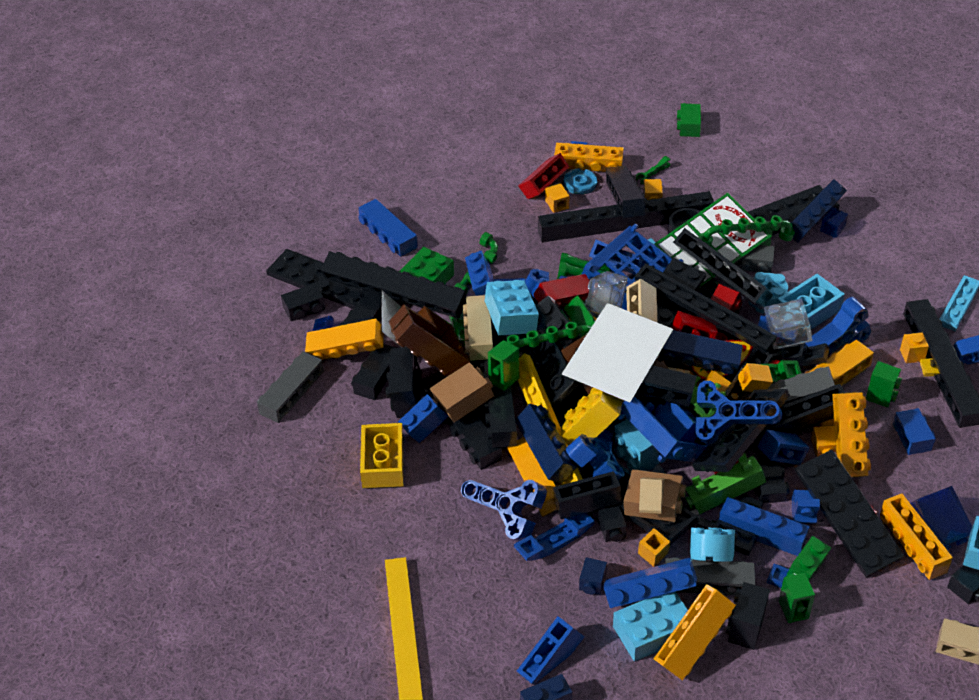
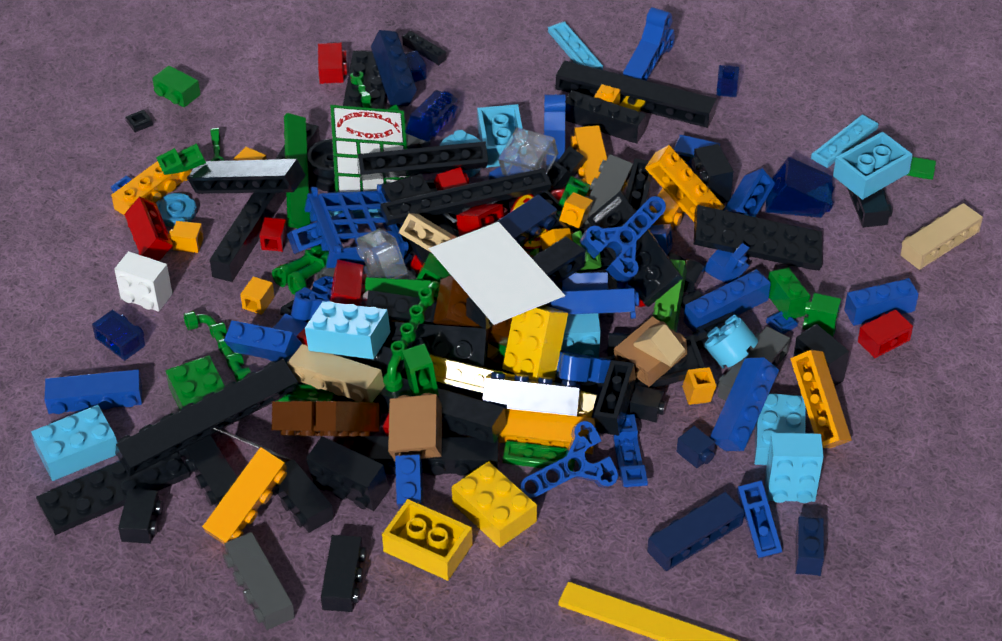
camera: 60 degrees left, 0 degrees up
clear blue tile [313,315,335,331] -> none
green bar [698,215,795,247] -> none
green brick [866,361,902,408] -> none
light orange brick [880,493,953,580] -> none
none -> medium azure brick [31,405,117,481]
none -> clear blue brick [92,309,145,361]
none -> white brick [114,251,172,311]
none -> black tile [125,110,153,132]
none -> green slope [156,143,206,175]
none -> light orange brick [240,276,275,315]
none -> red brick [259,217,288,252]
none -> green tile [284,113,310,229]
none -> red brick [318,43,347,84]
none -> black brick [321,535,367,612]
none -> green piece [350,71,372,108]
none -> black piece [402,31,447,66]
none -> clear blue brick [405,90,459,142]
none -> yellow brick [451,461,537,548]
none -> green tile [502,440,575,472]
none -> black brick [565,91,646,144]
none -> dark blue brick [647,492,744,571]
none -> black brick [691,144,734,203]
none -> blue brick [724,168,775,217]
none -> medium azure brick [765,433,823,503]
none -> blue brick [844,278,919,326]
none -> red brick [858,309,913,358]

